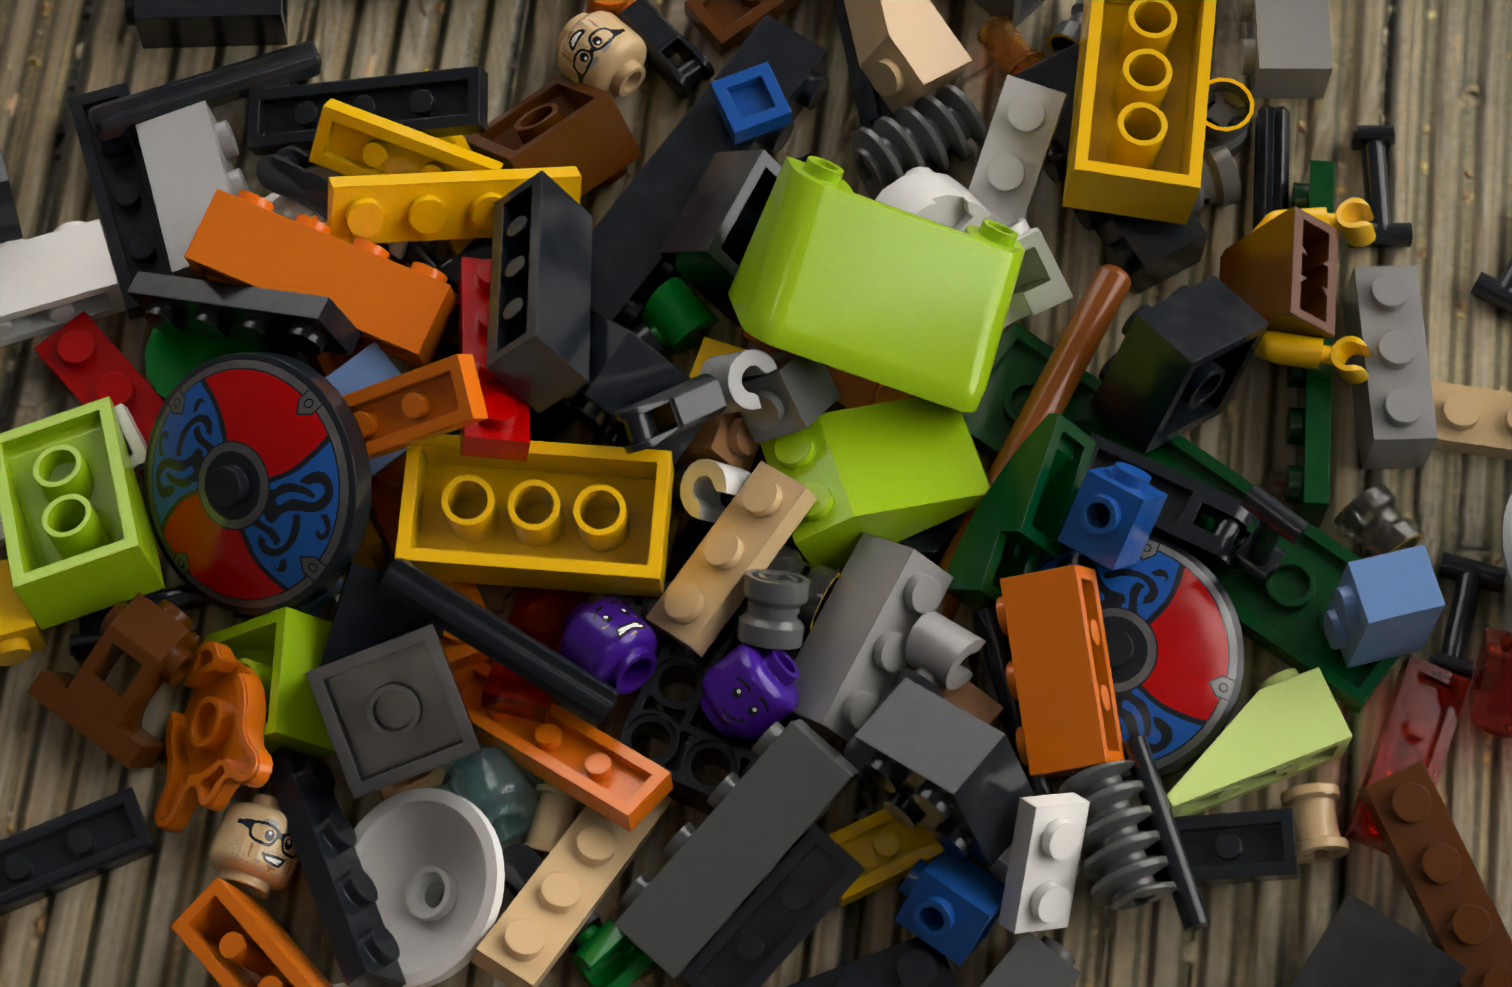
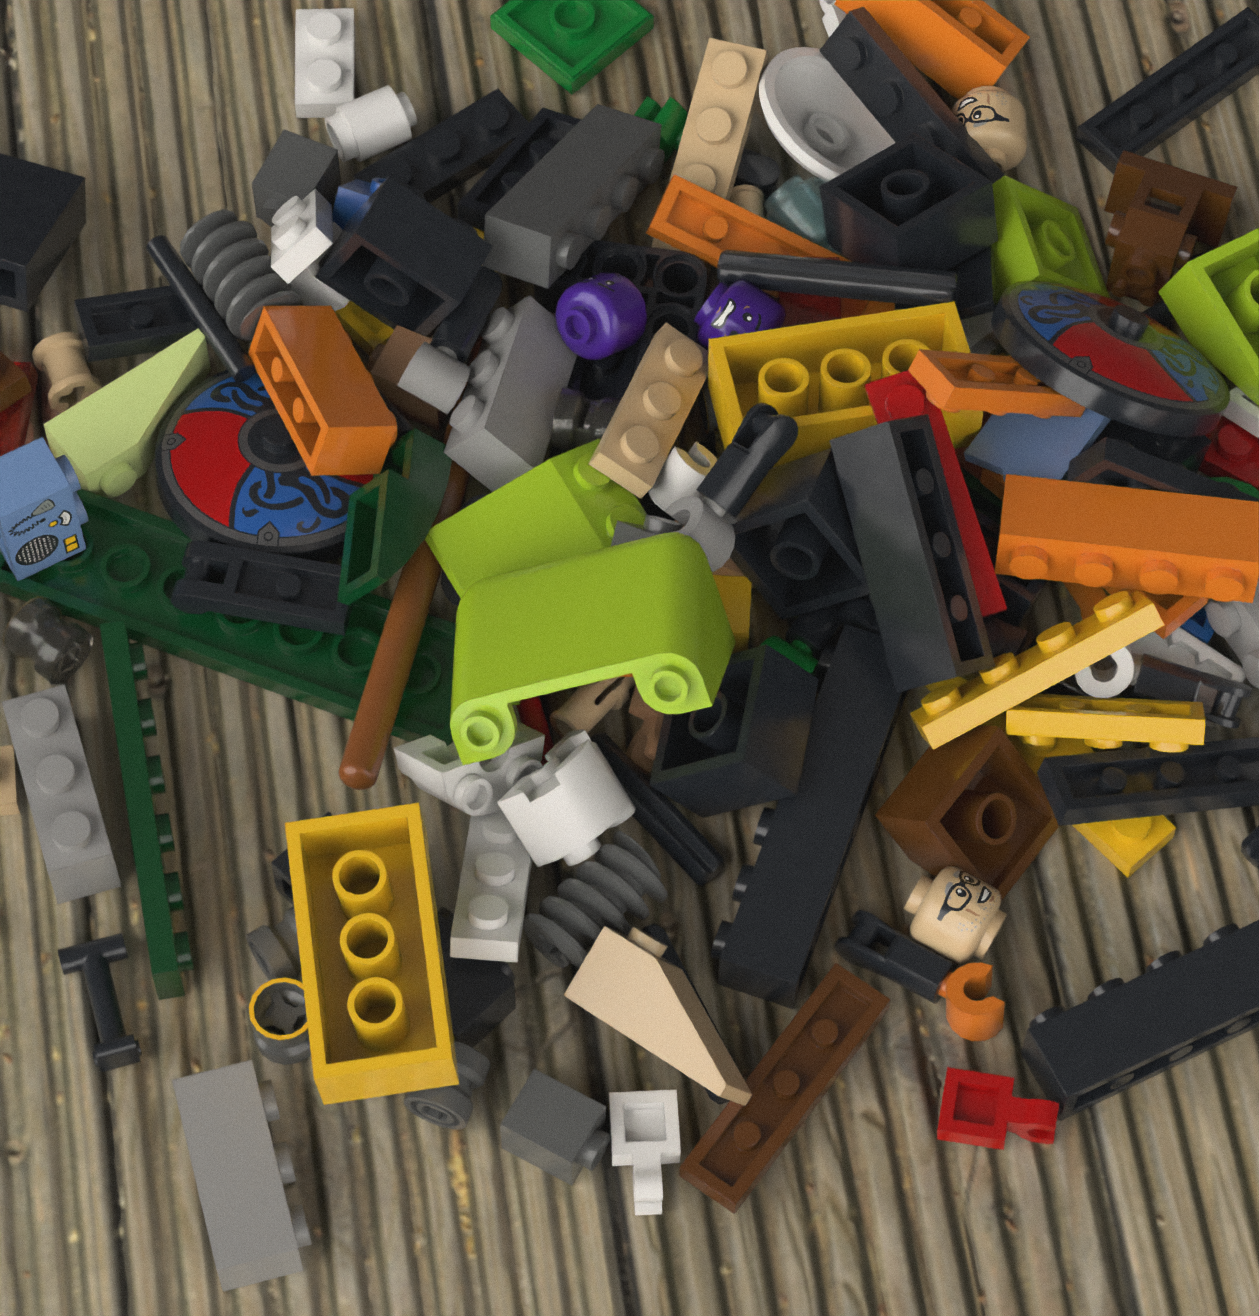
camera: 165 degrees right, 5 degrees down
orange tile [154,641,273,833] -> none
blue plate [710,62,792,145] -> none
dark grey wheel [736,569,811,650] -> none
clear orange pin [976,14,1046,82] -> none
blue brick [1057,462,1168,571] -> none
black brick [1090,276,1270,454] -> none
reddish brown torso [1219,197,1376,384] -> none
black piece [1233,484,1310,584] -> none
black axle [1253,105,1290,230] -> none

